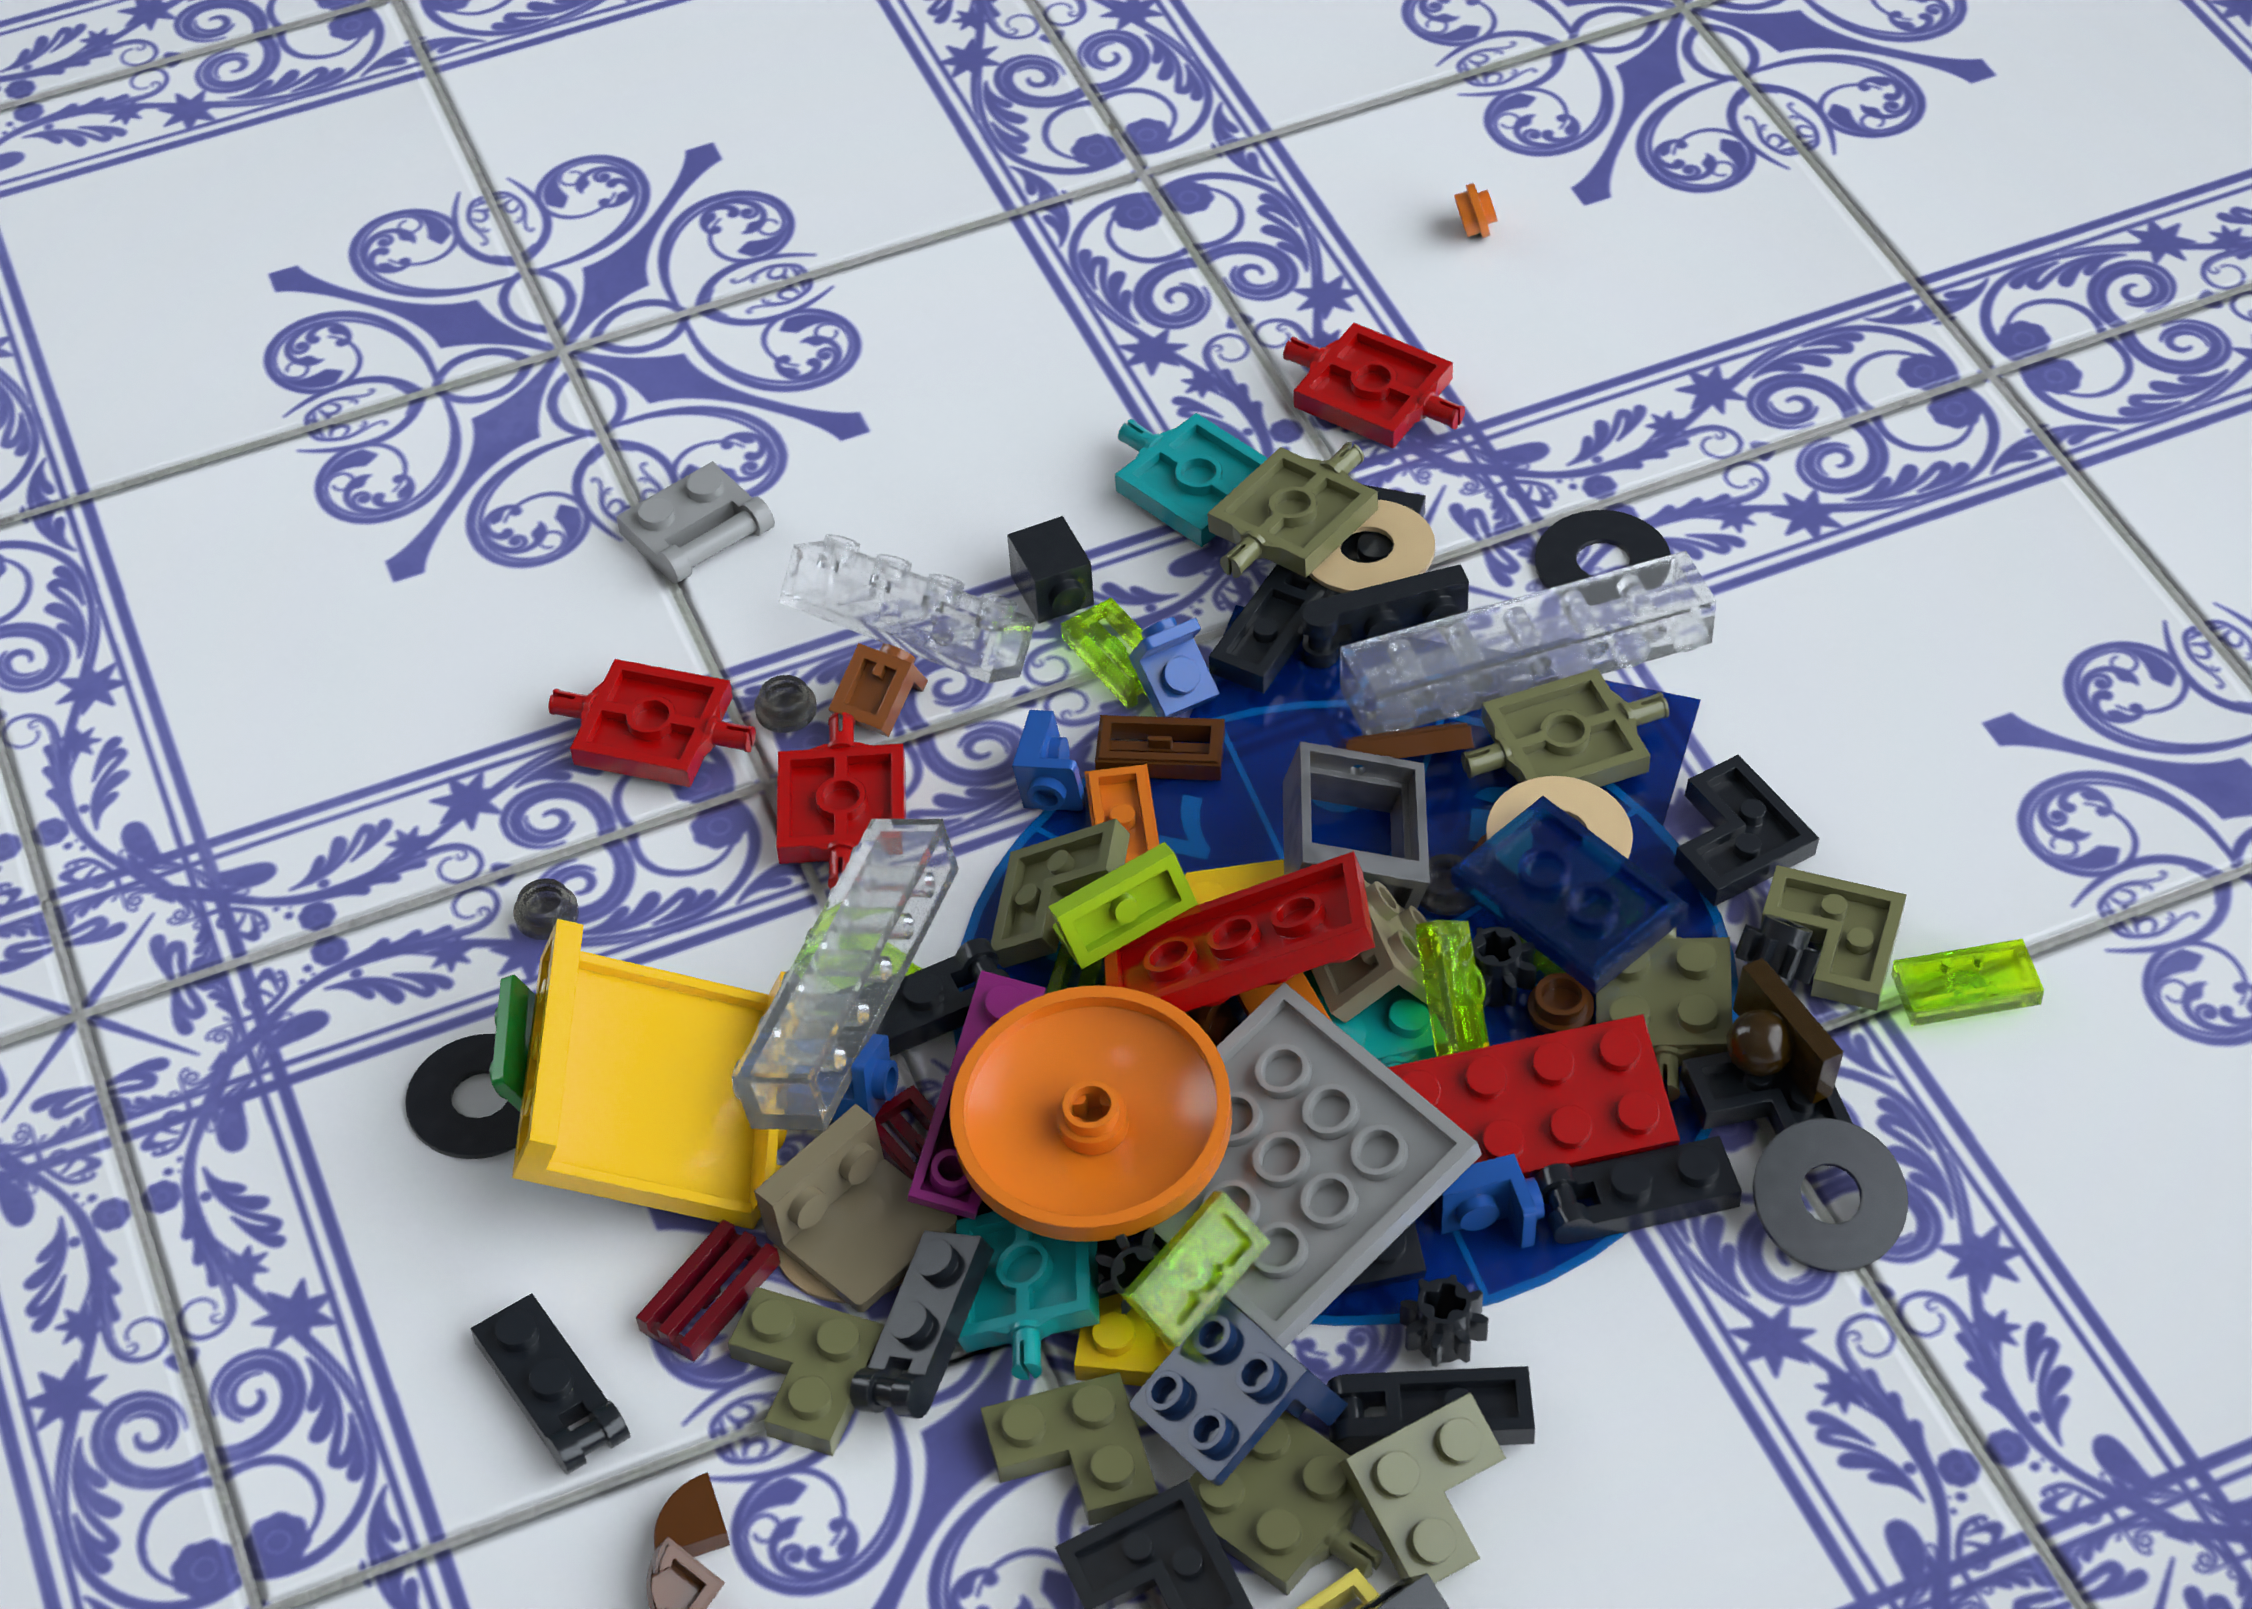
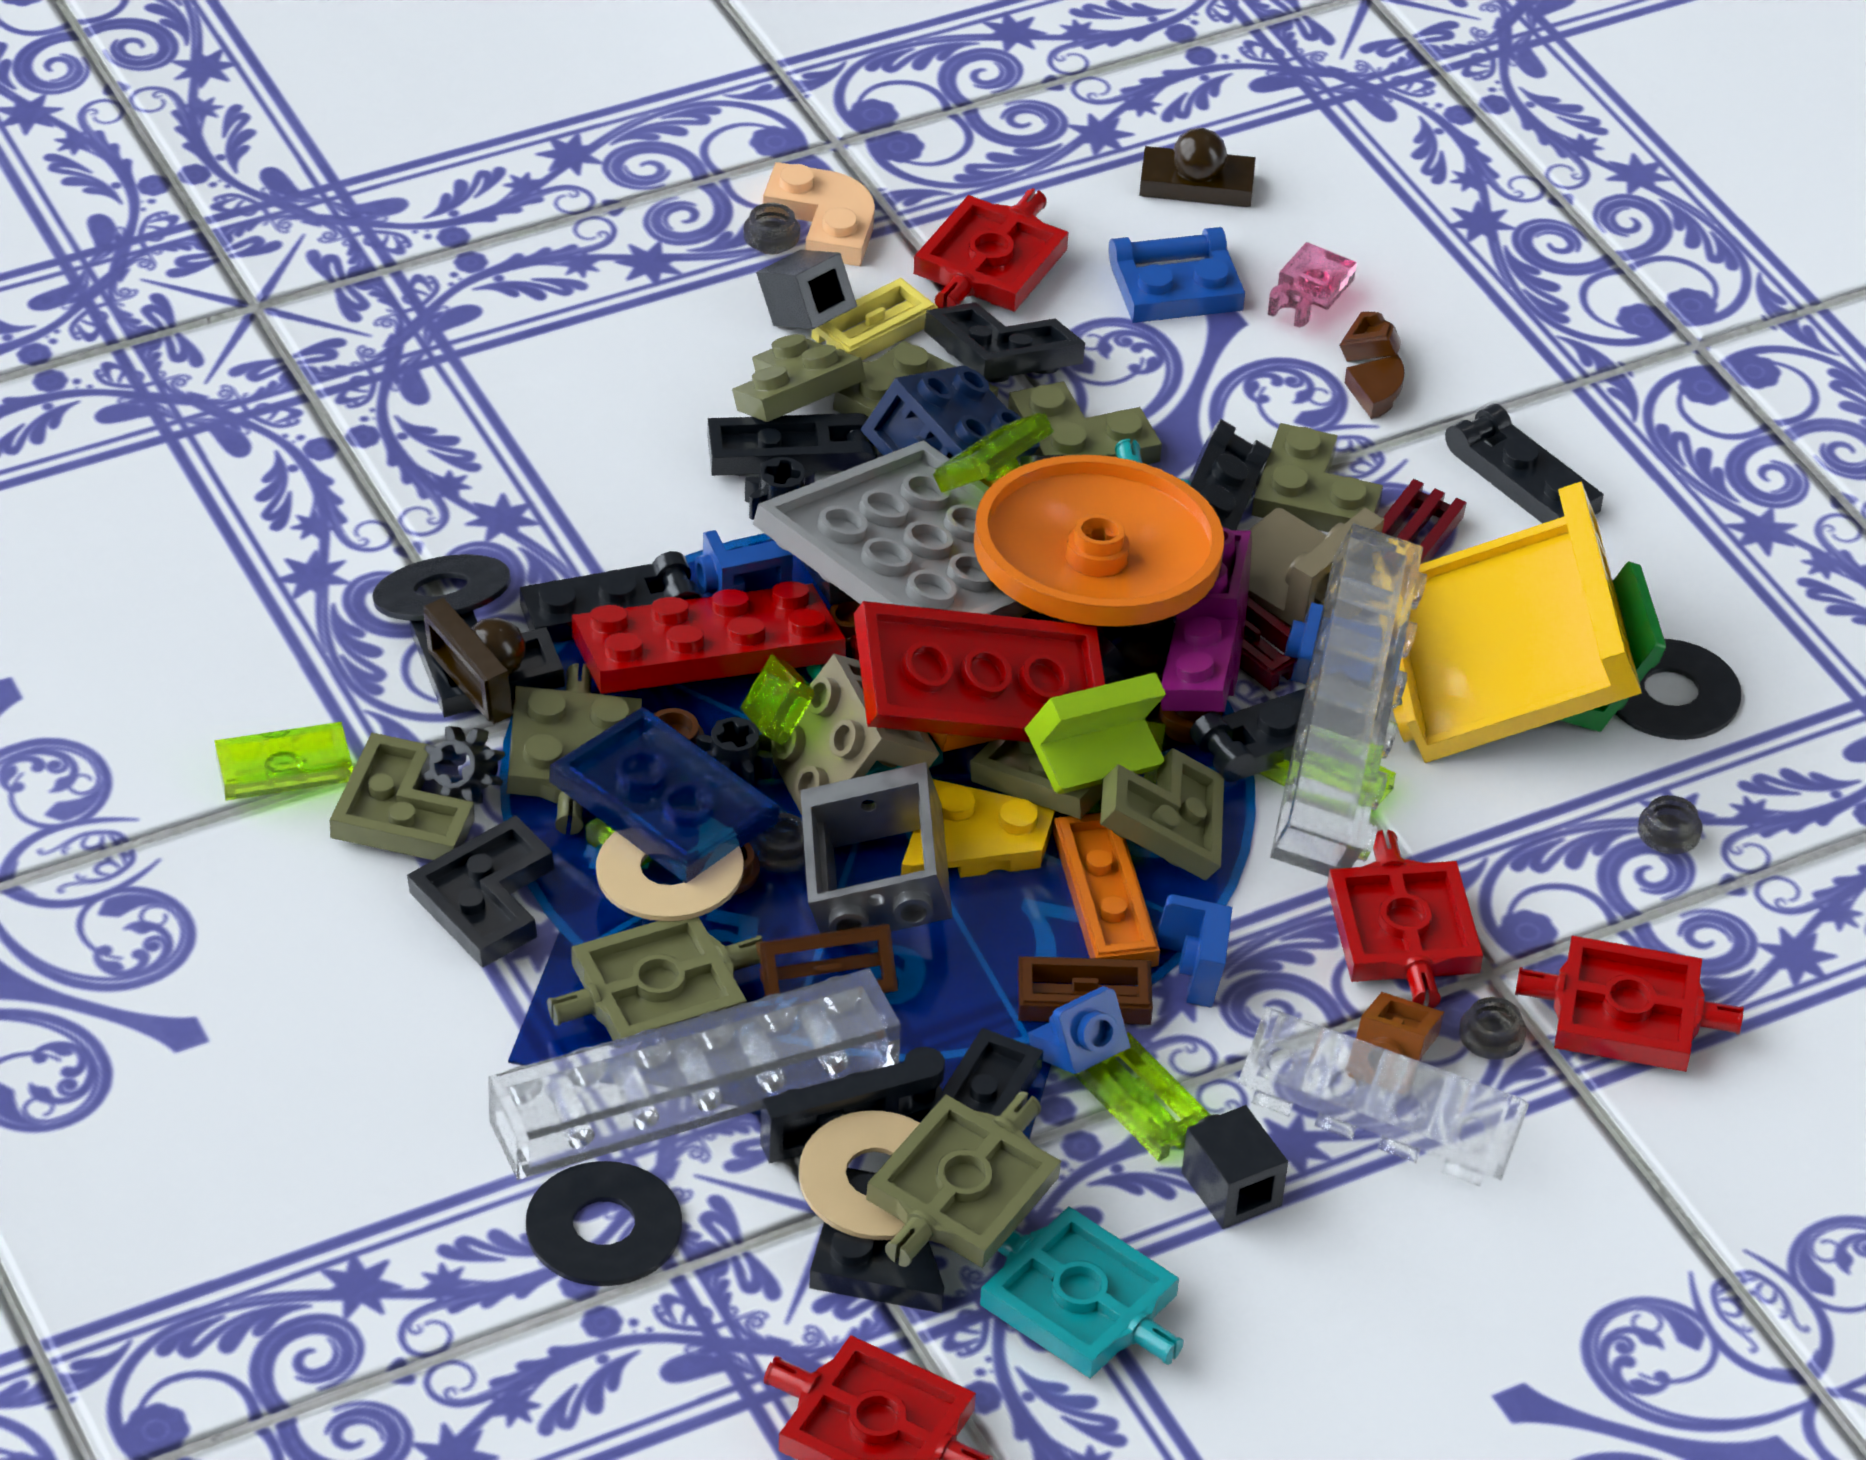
camera: 170 degrees right, 5 degrees down
light grey plate [616,461,775,584] -> none

